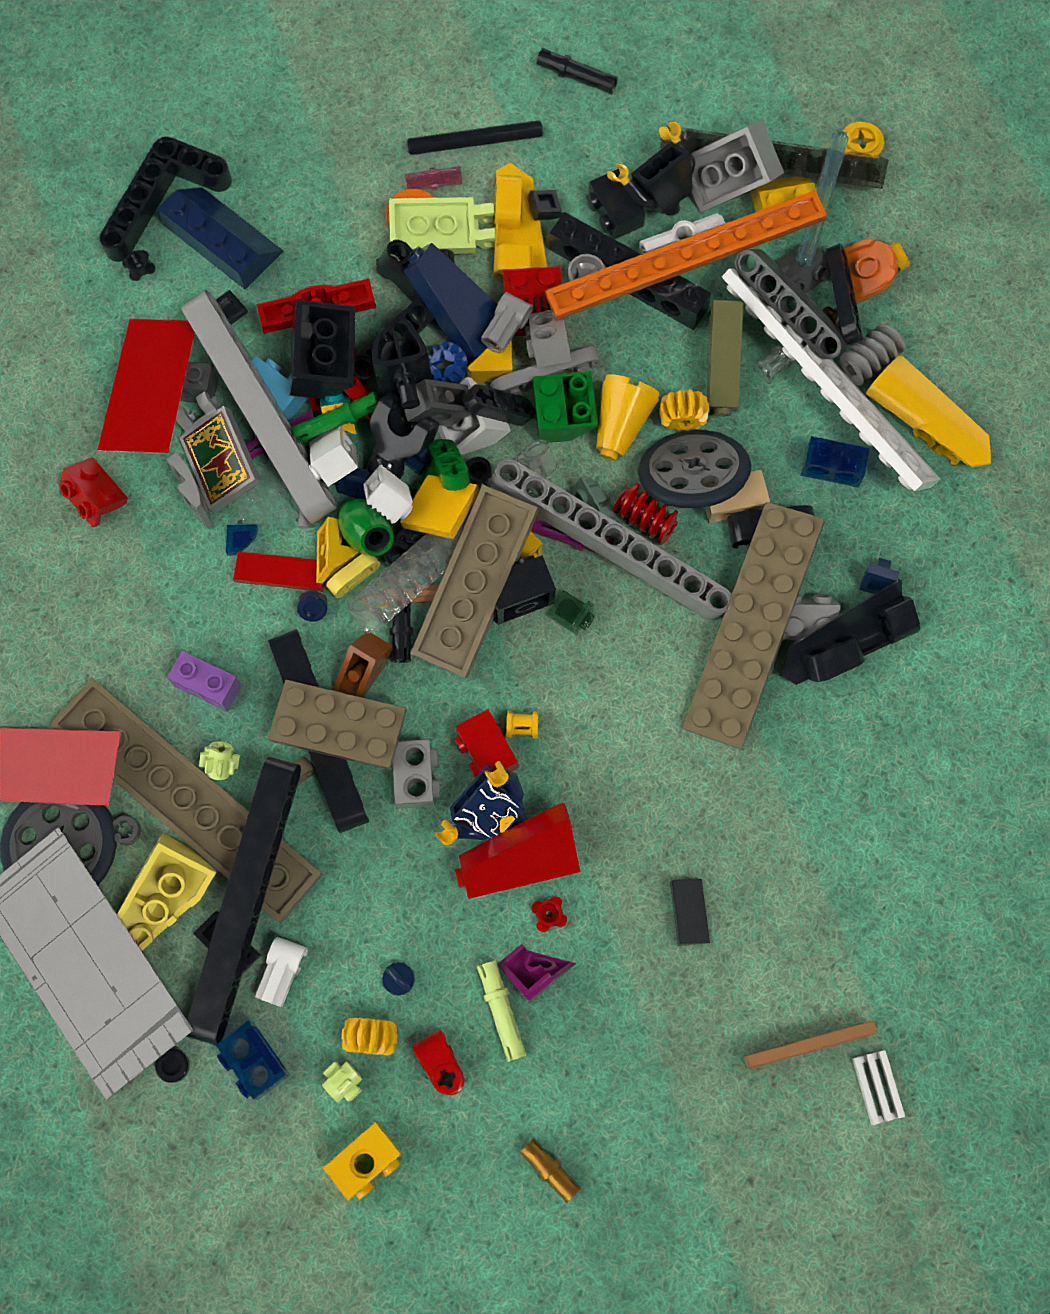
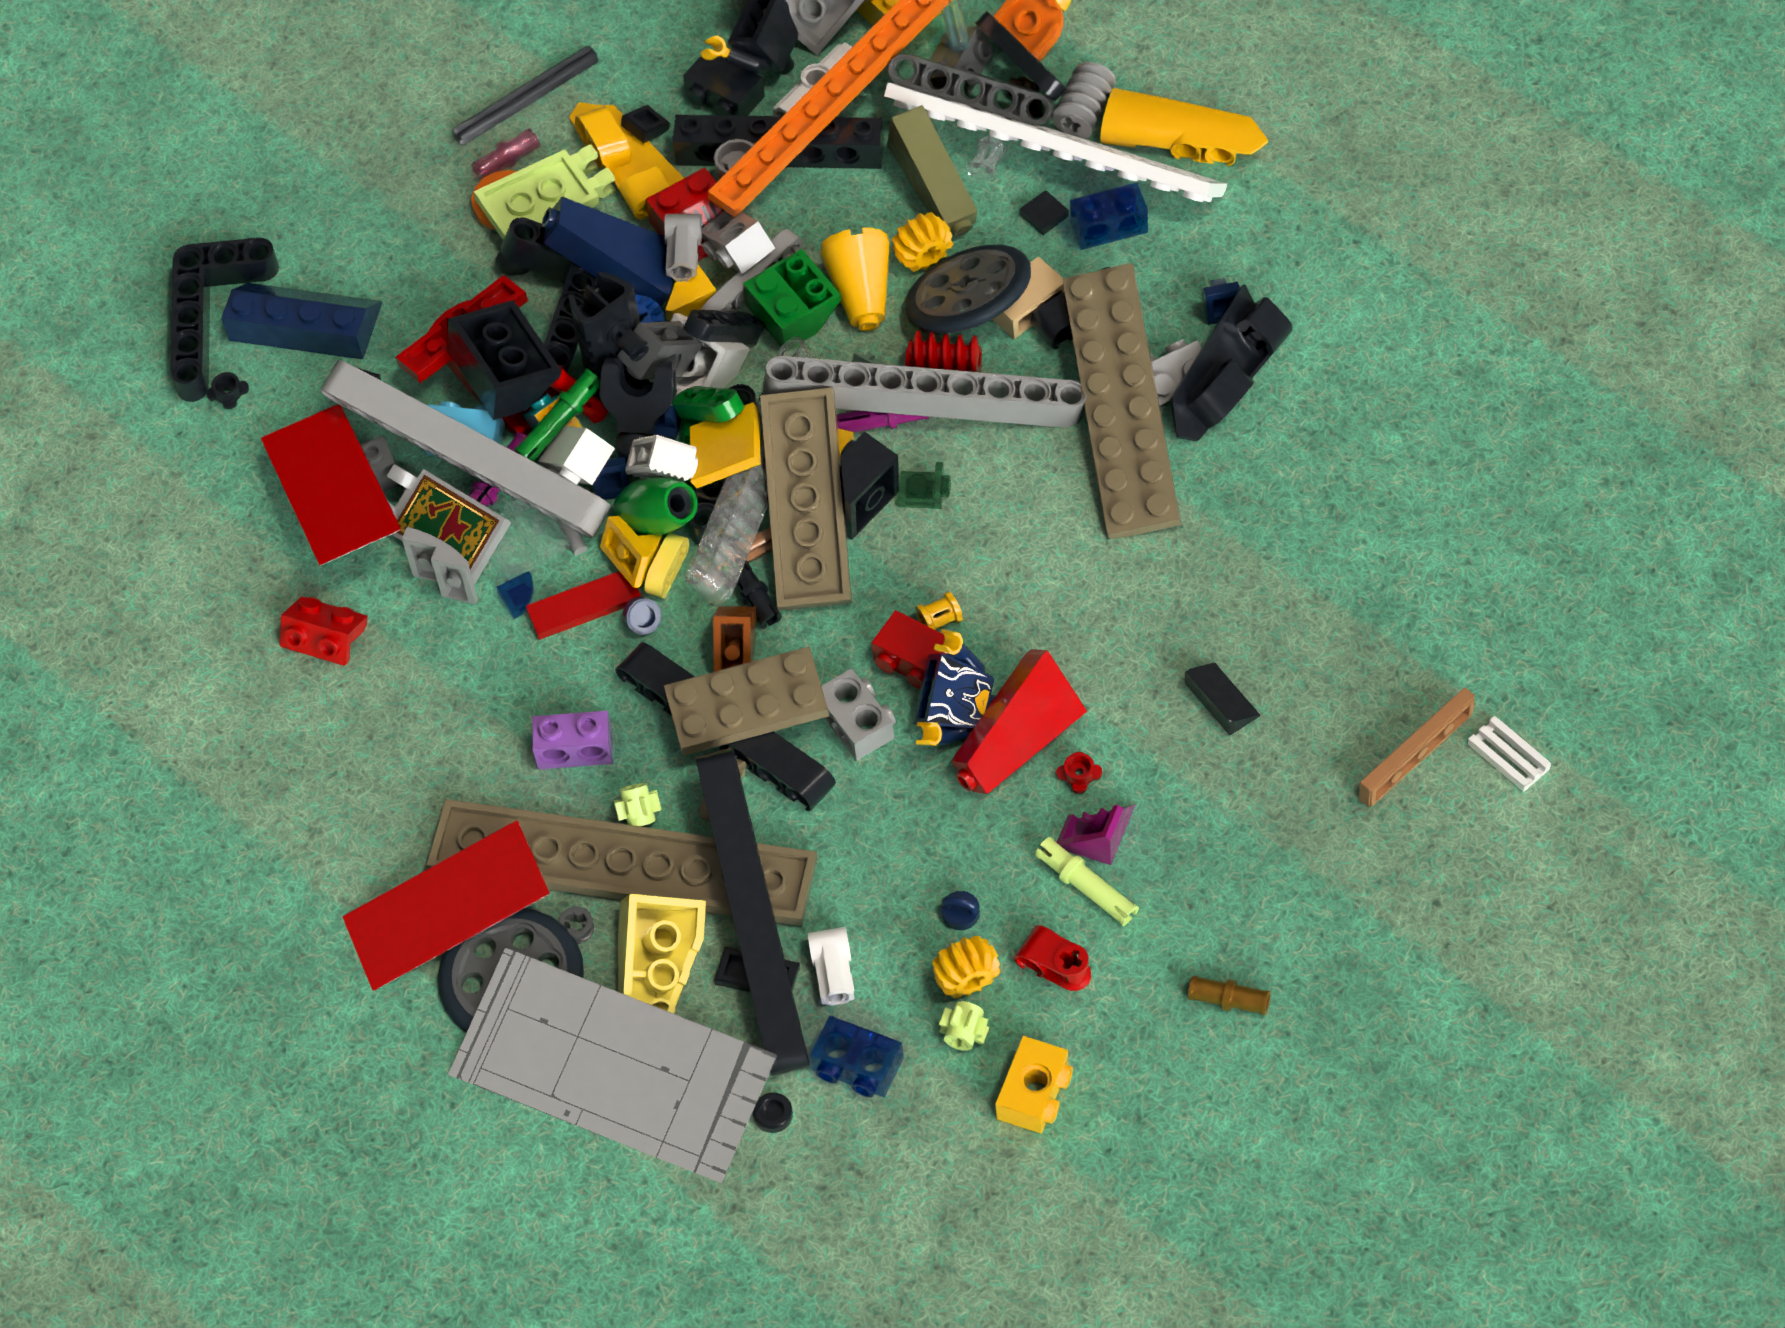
camera: 25 degrees left, 15 degrees down
none -> black tile [1020,190,1069,235]

